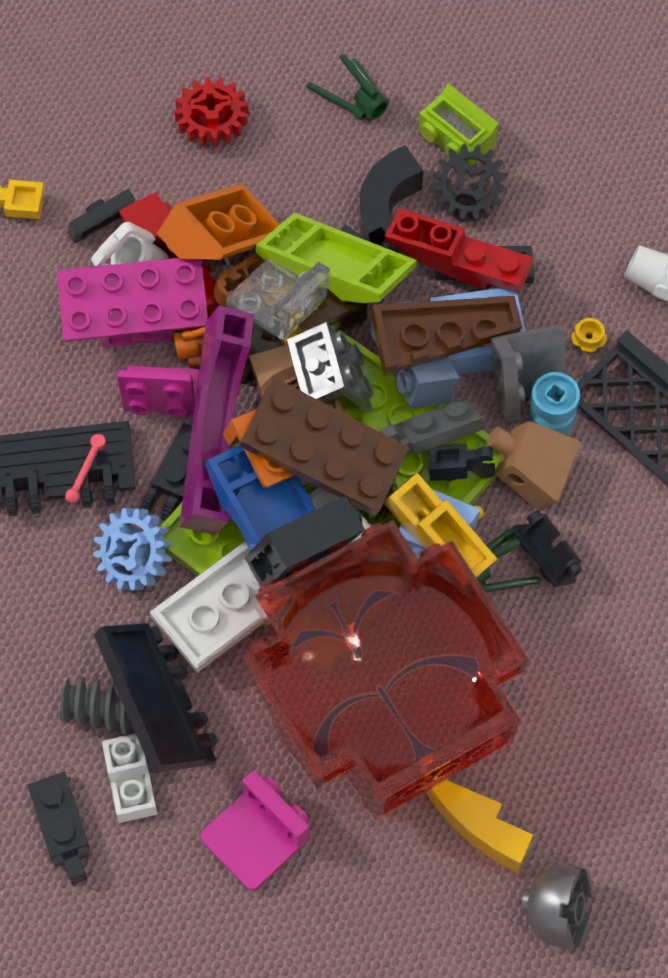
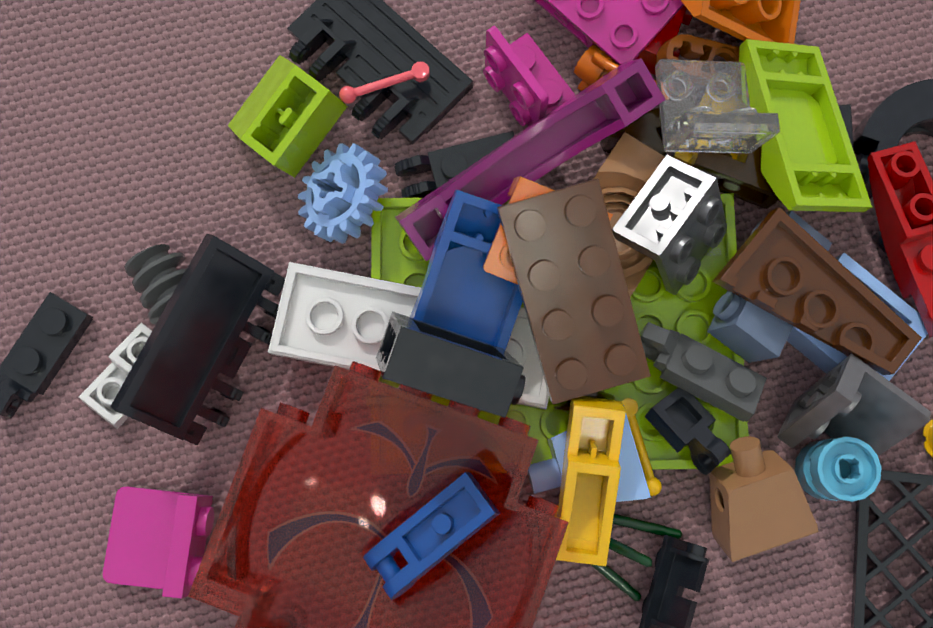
camera: 50 degrees right, 15 degrees up
none -> lime slope [228,55,348,178]
none -> blue plate [363,472,500,600]

